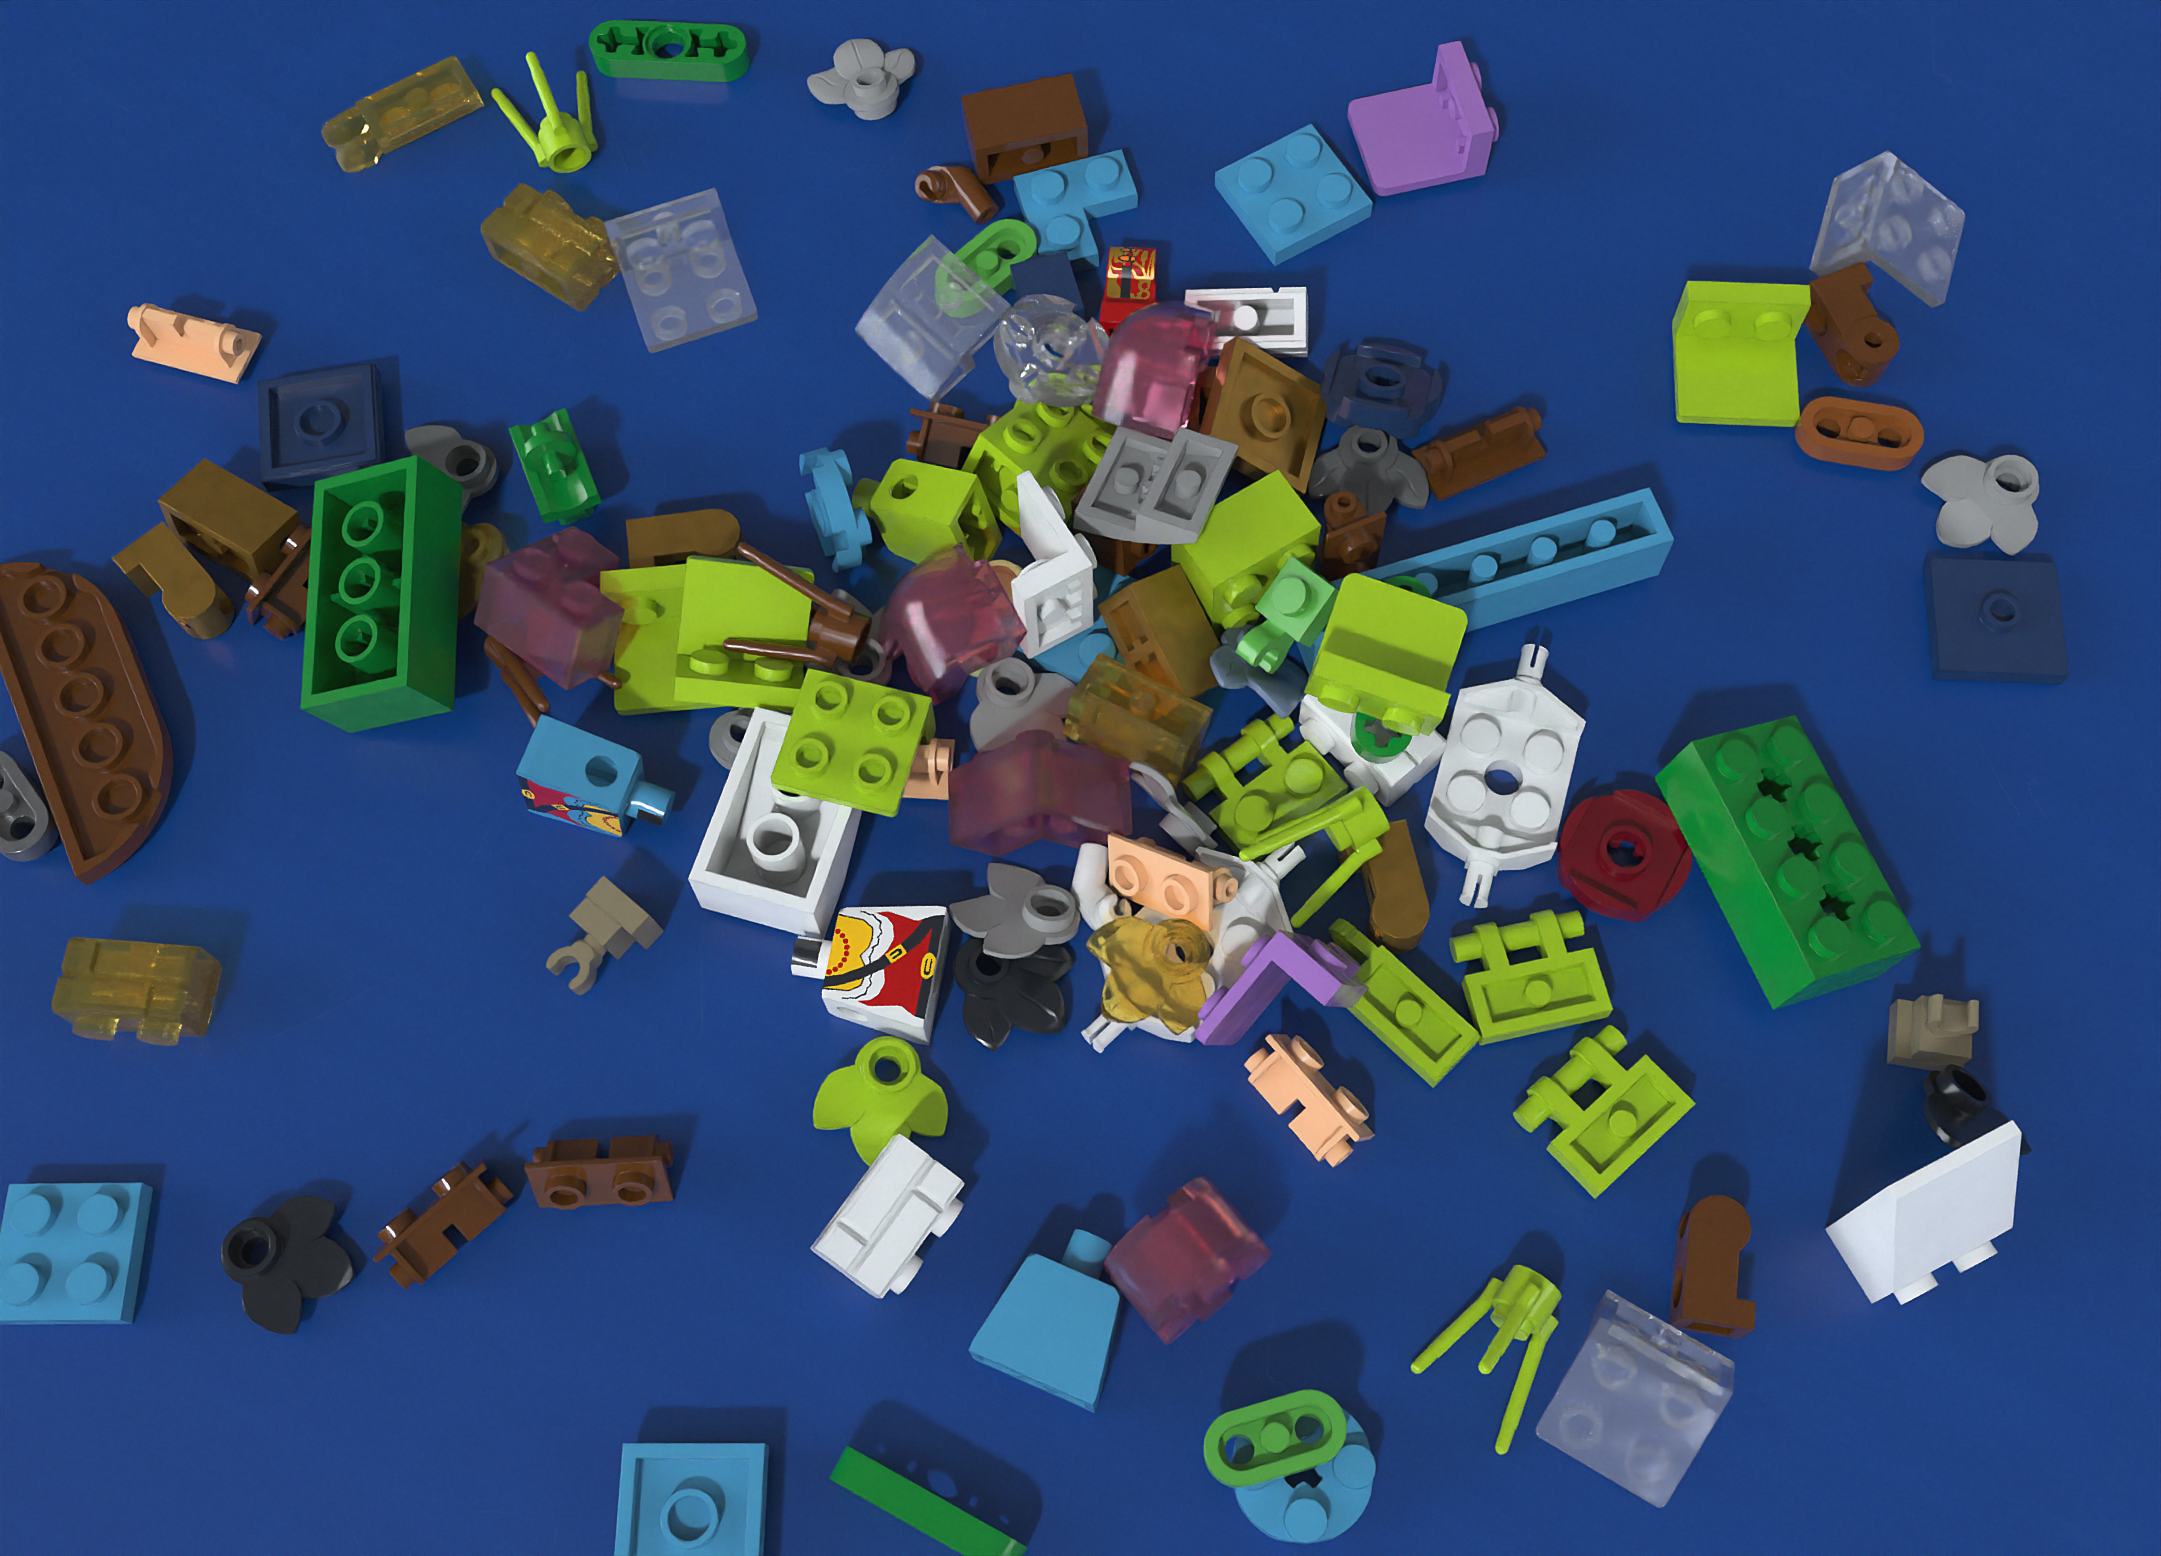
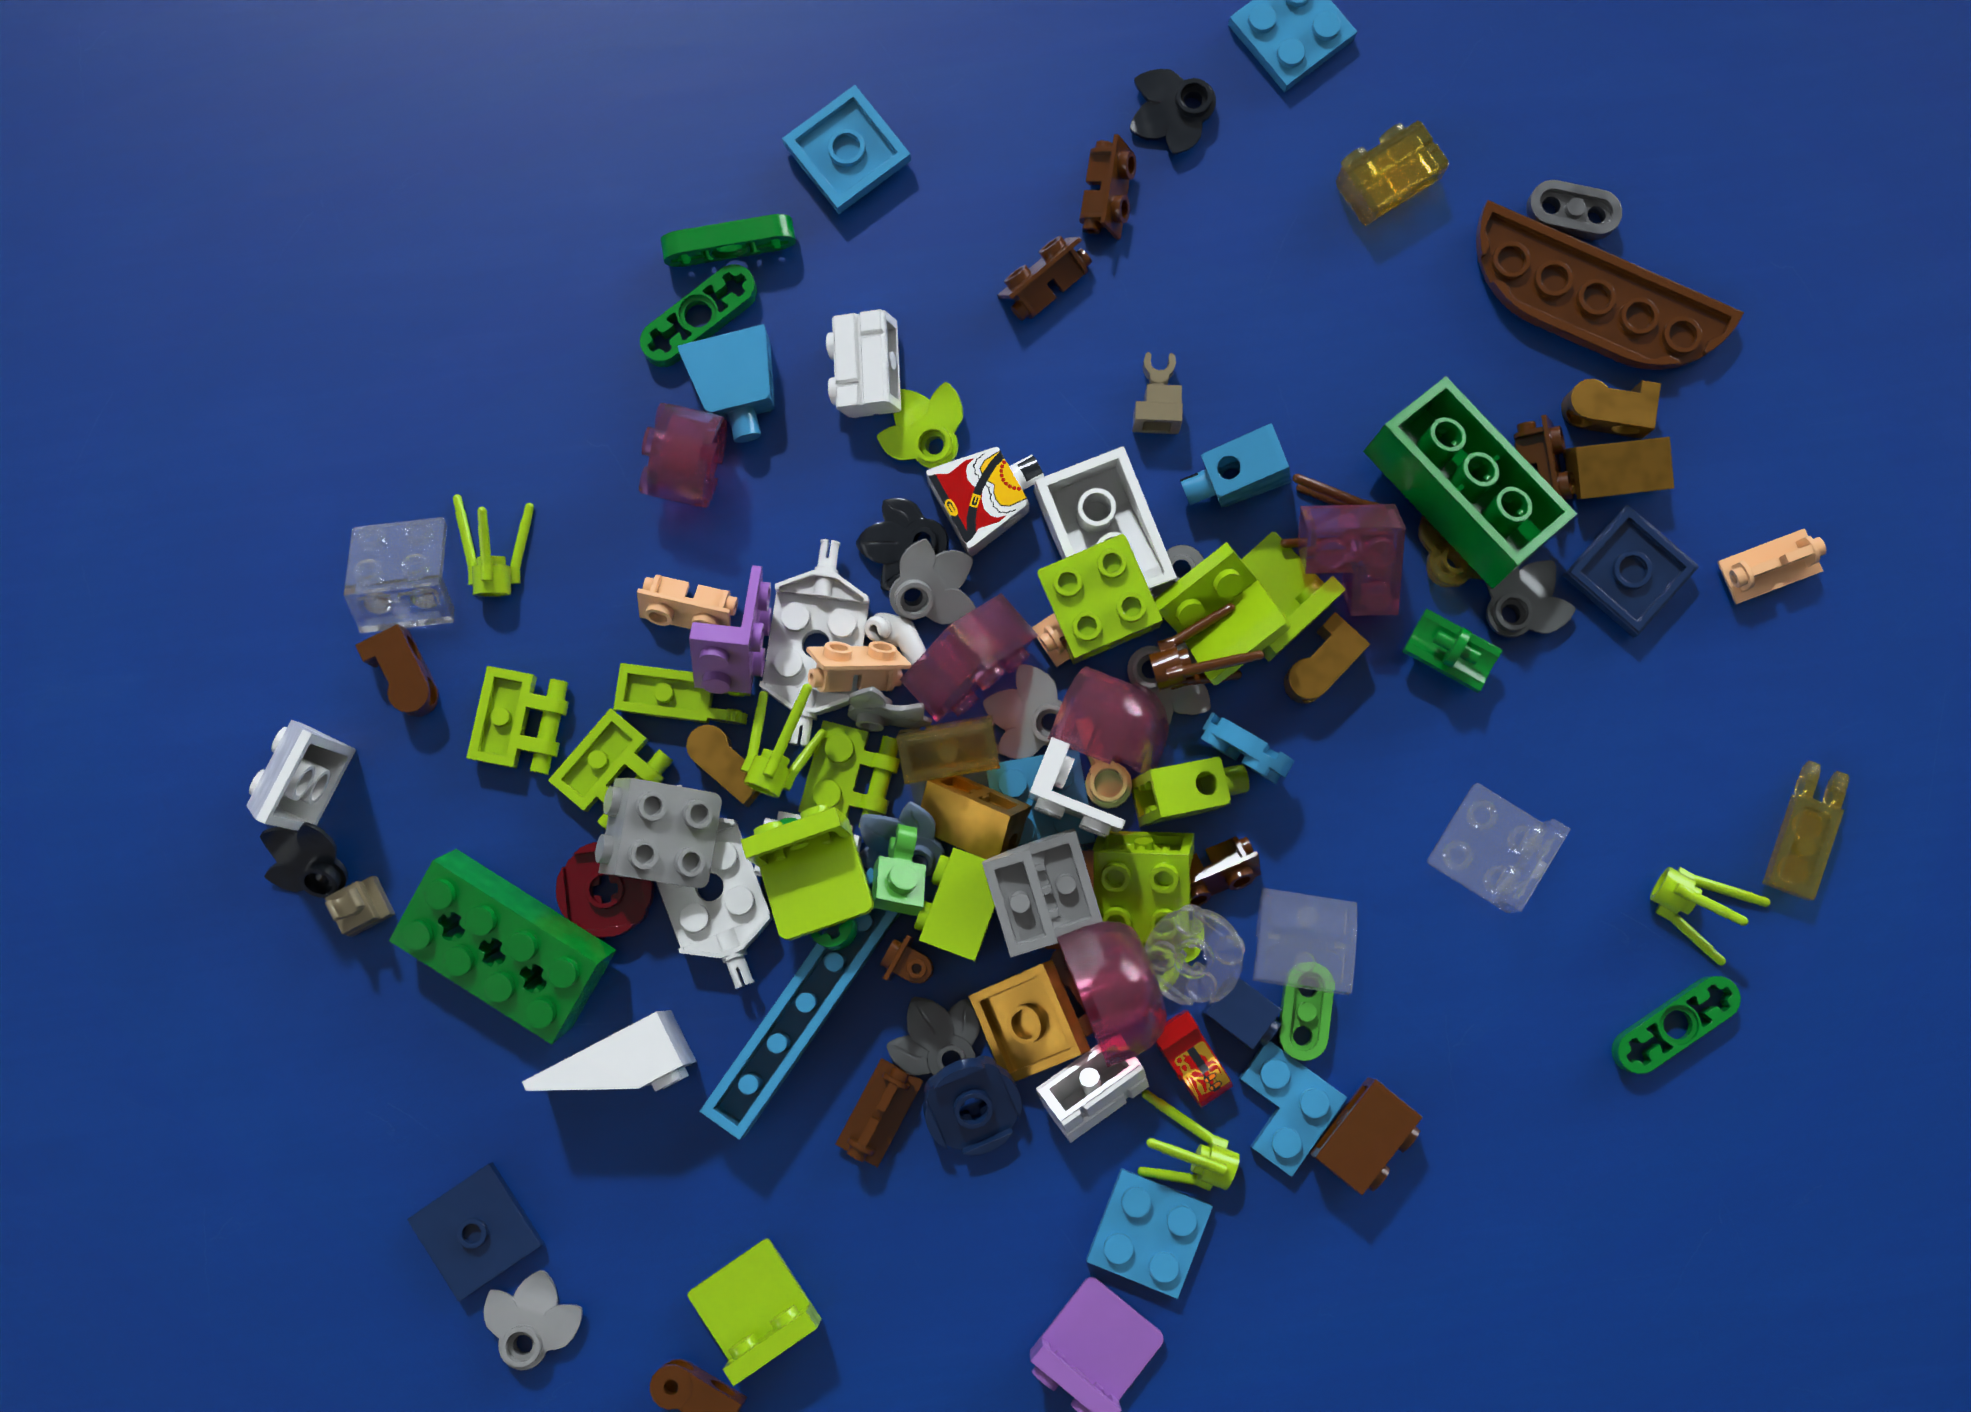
camera: 140 degrees right, 15 degrees up
clear yellow brick [480,183,622,312] -> none
light grey plate [807,38,916,120] -> none
reddish brown arm [915,166,999,225] -> none
clear yellow plate [1086,916,1210,1036] -> none
bright green plate [1203,1389,1347,1489] -> none
dark azure plate [1232,1407,1376,1545] -> none
dark orange plate [1795,396,1924,471] -> none
none -> white slope [522,1010,696,1092]
none -> light grey bracket [595,778,722,888]
none -> green beam [640,264,757,367]
none -> lime plant [1137,1089,1240,1191]

